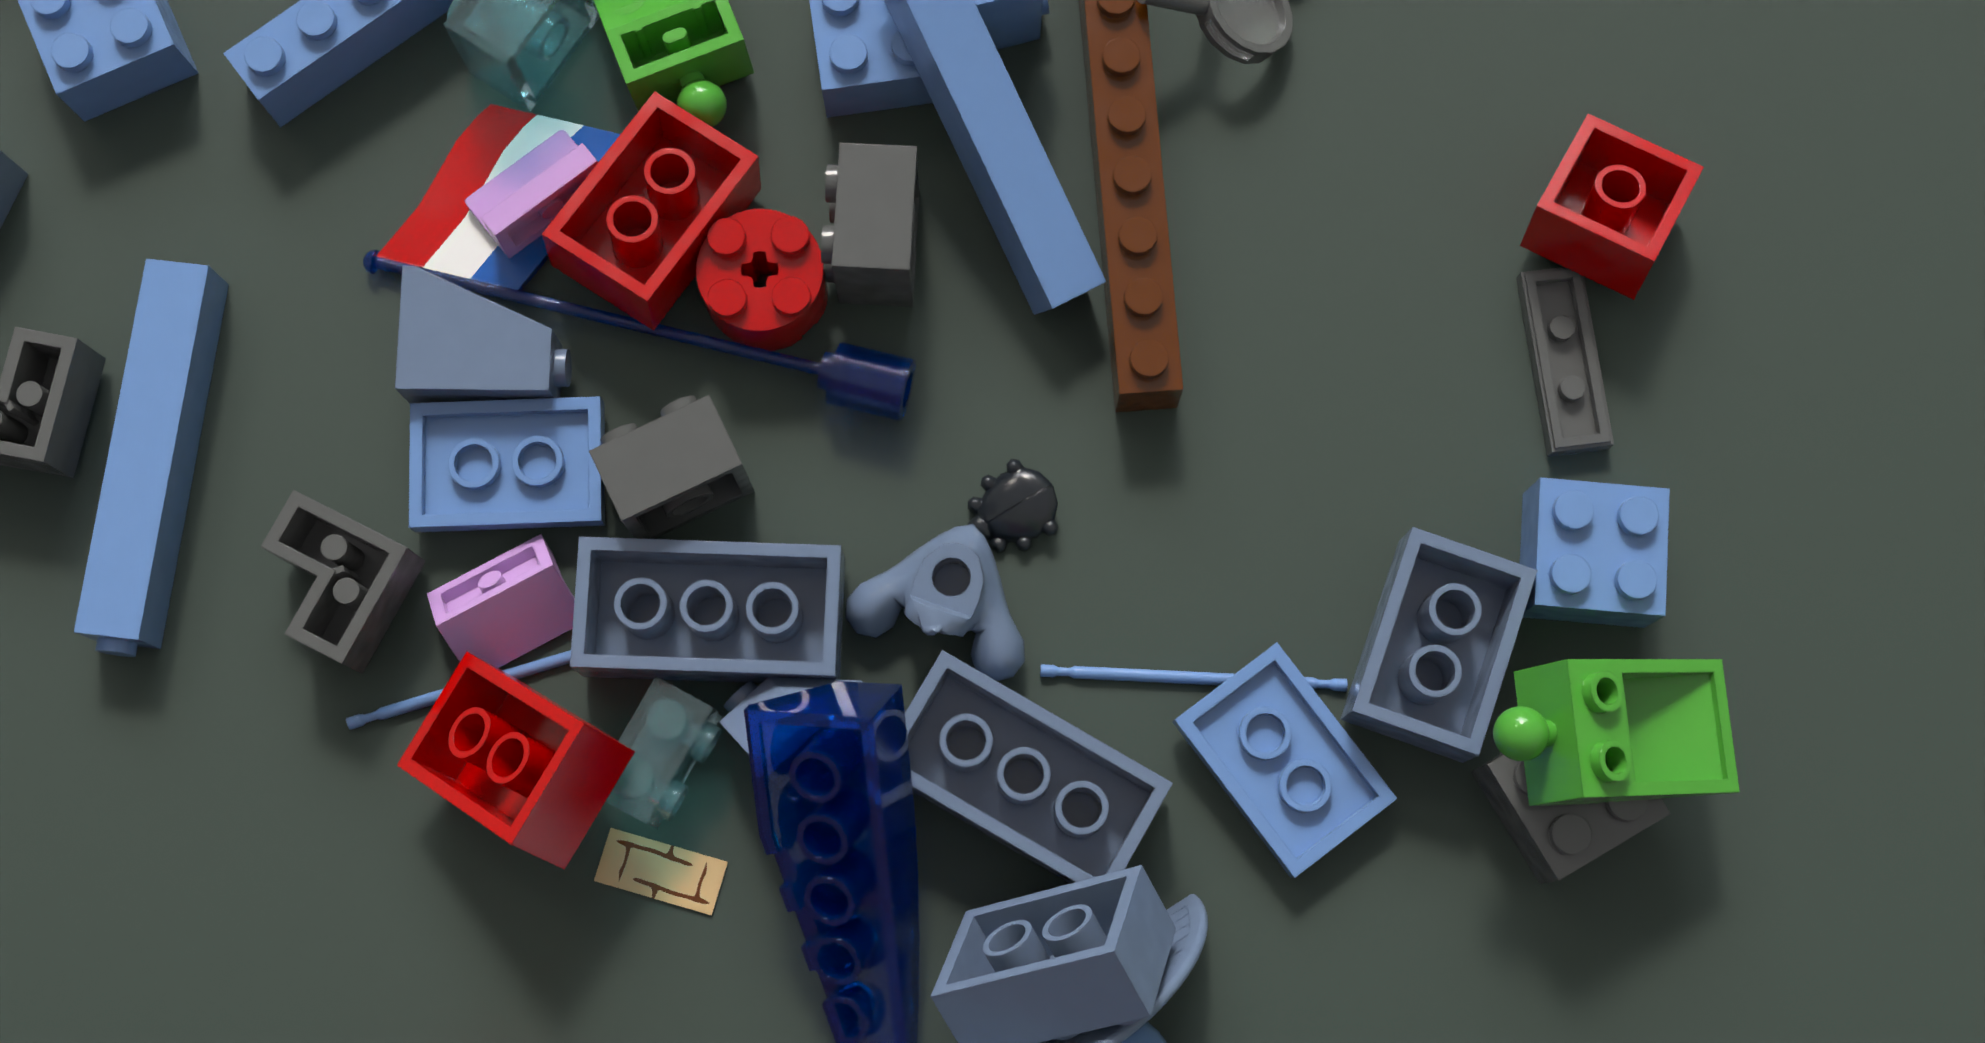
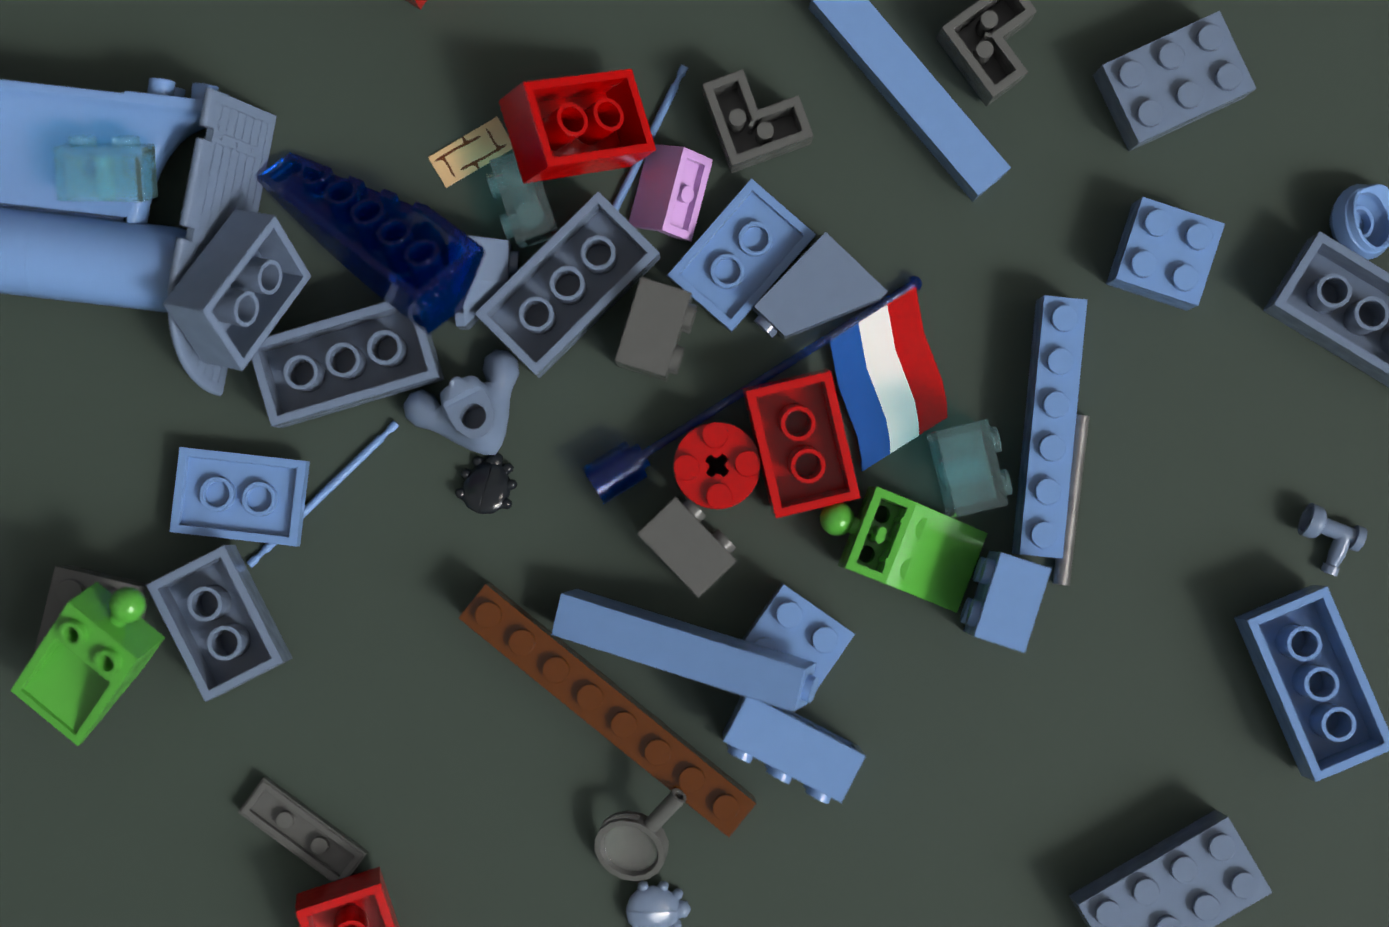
camera: 135 degrees right, 10 degrees up
lavender panel [465,130,598,259] -> none
medium blue brick [1520,477,1670,628] -> none

